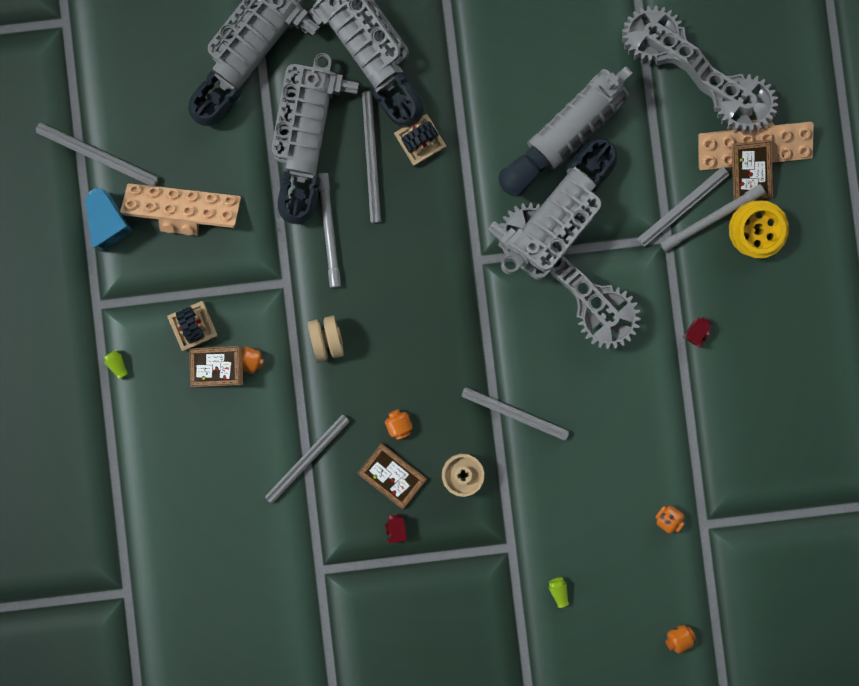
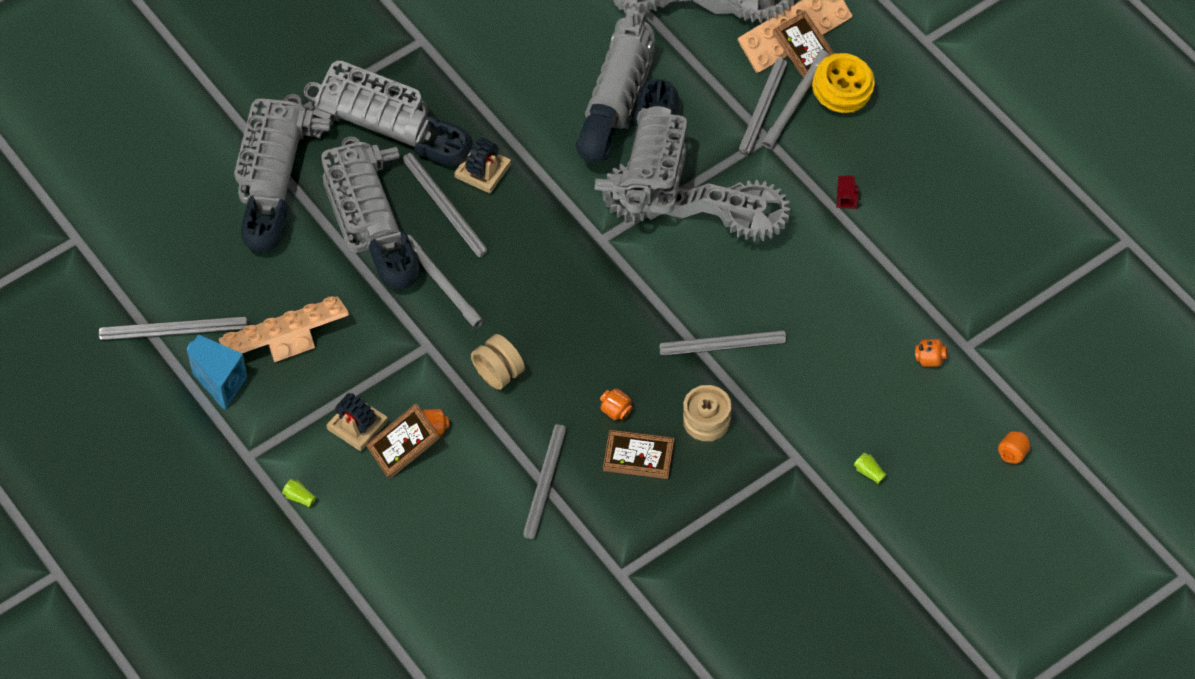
camera: 30 degrees left, 30 degrees down
dark red brick [385,514,407,543] -> none

